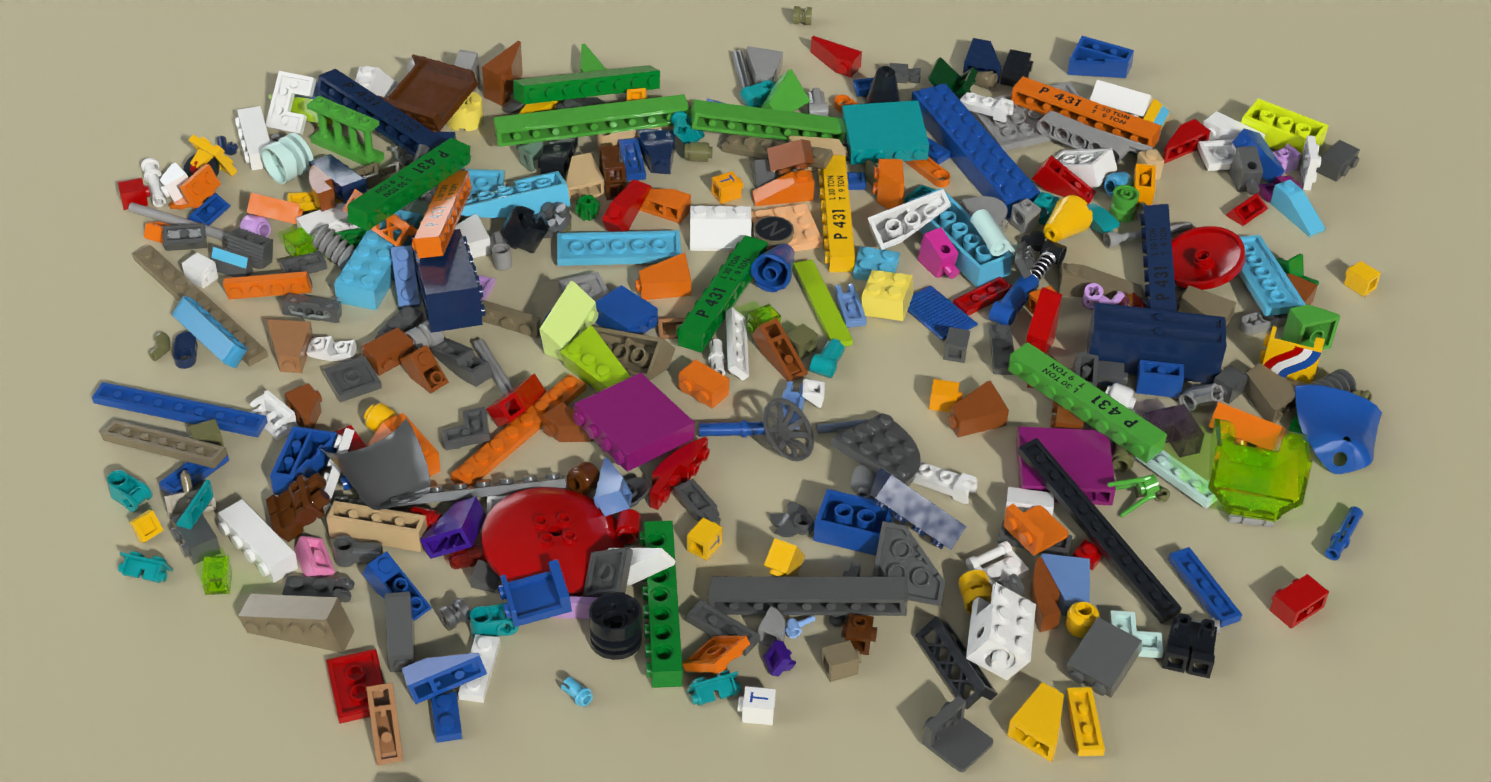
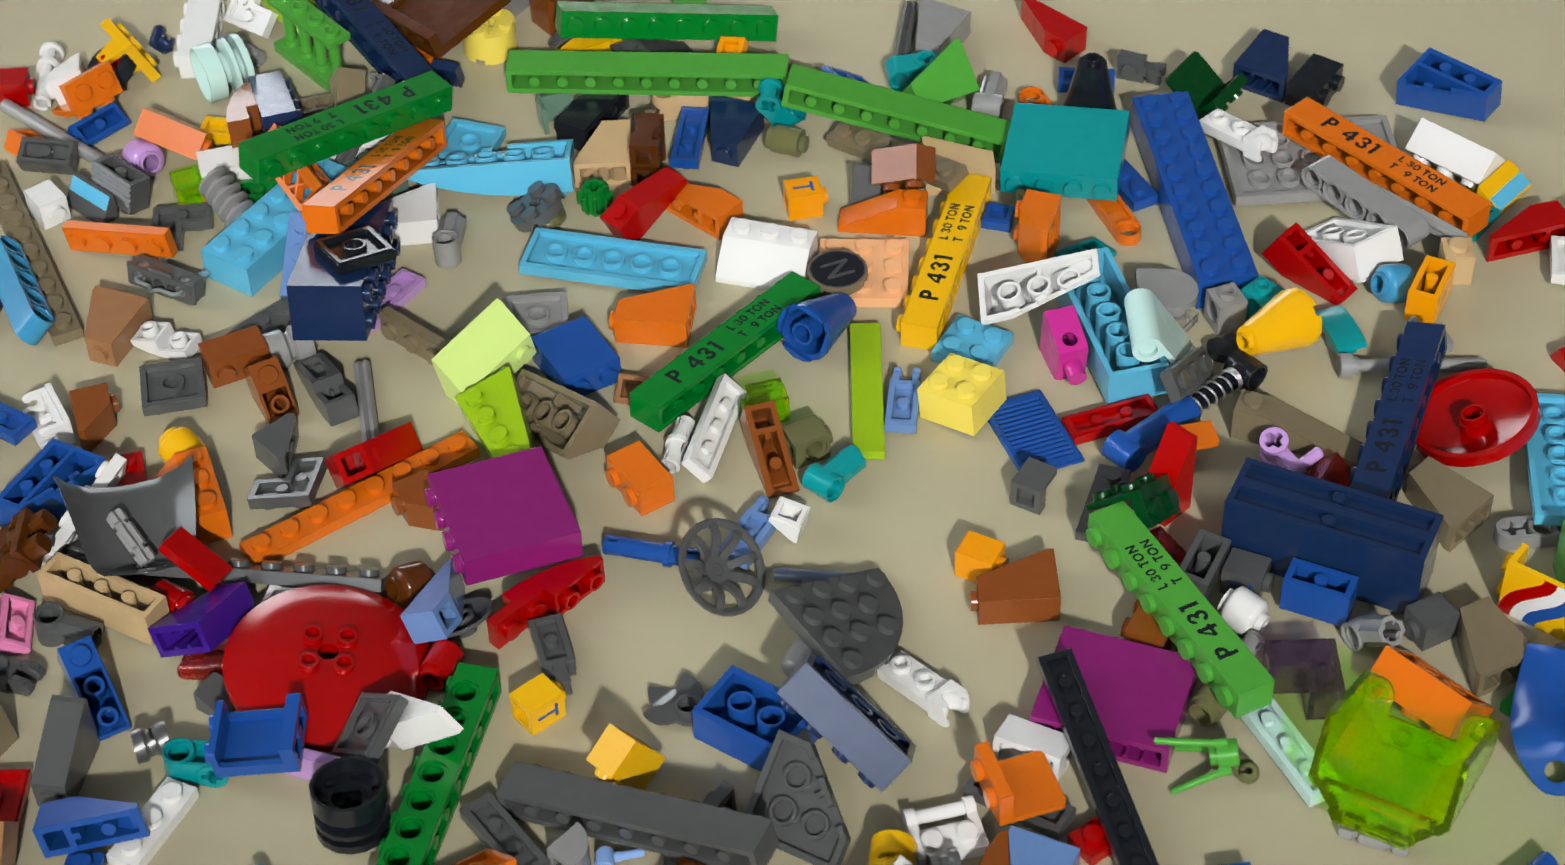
camera: 20 degrees right, 0 degrees up
black brick [500,206,549,253] -> none
dark tan cone [974,71,998,89] -> none
bright green wheel [1109,185,1139,223] -> none
none -> light grey axle [106,508,156,568]
none -> red tile [158,526,233,592]
none -> dark grey slope [252,413,299,478]
none -> black tile [313,225,396,275]
none -> dark tan slope [328,67,366,106]
none -> dark green bracket [1085,472,1181,529]

